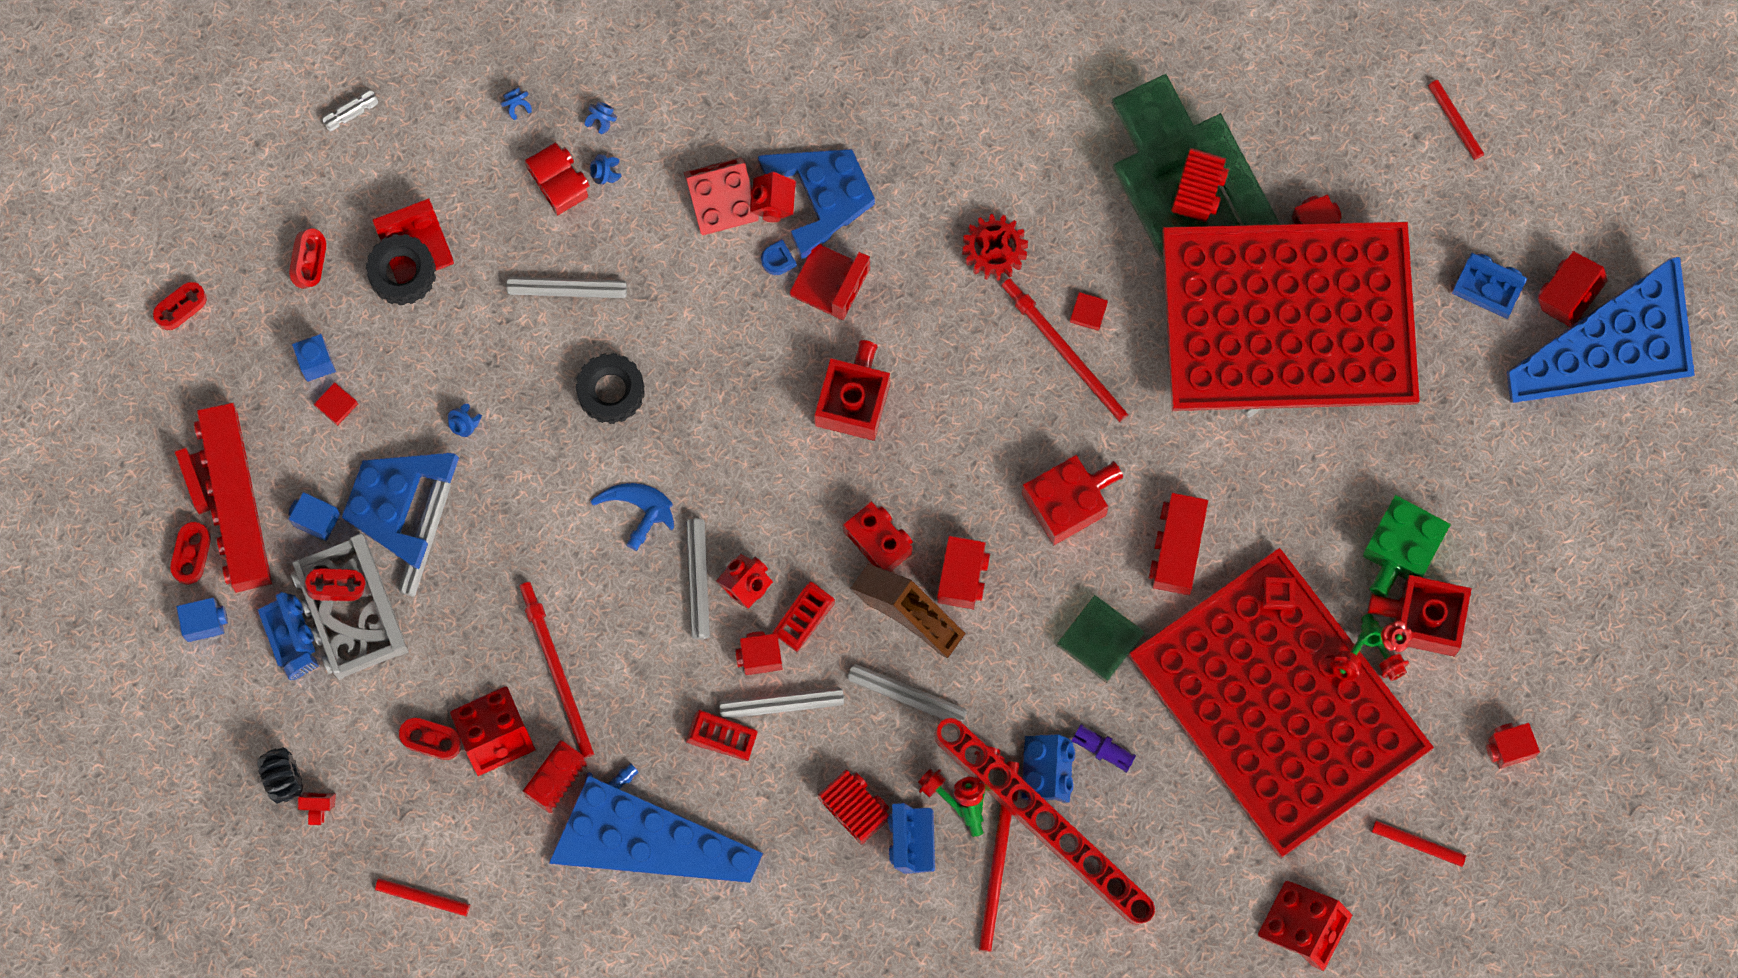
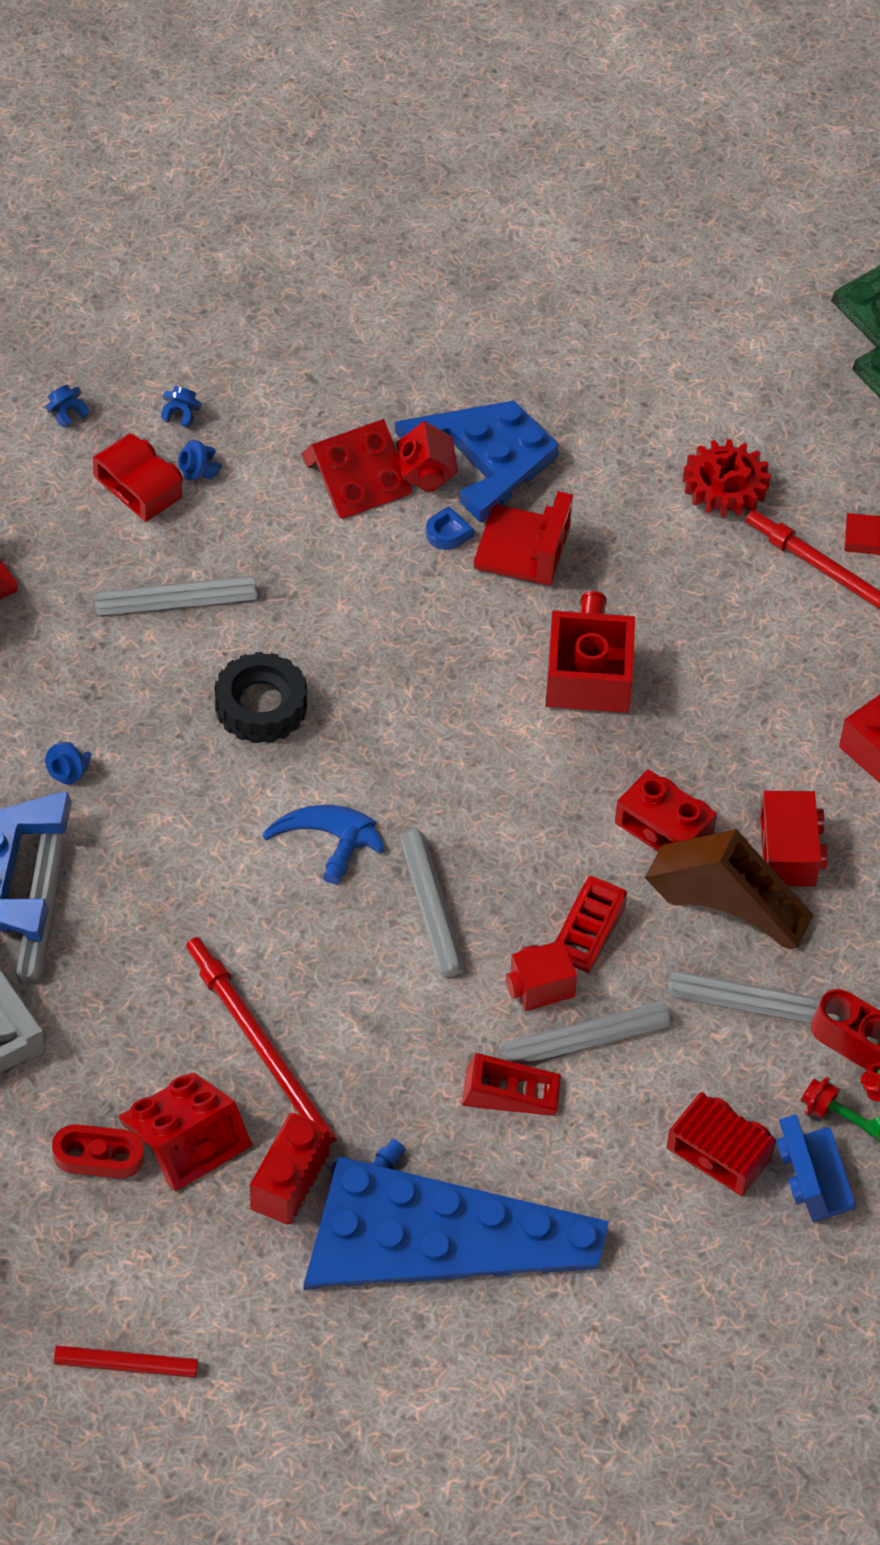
camera: 15 degrees left, 20 degrees down
red brick [716,554,773,609] -> none

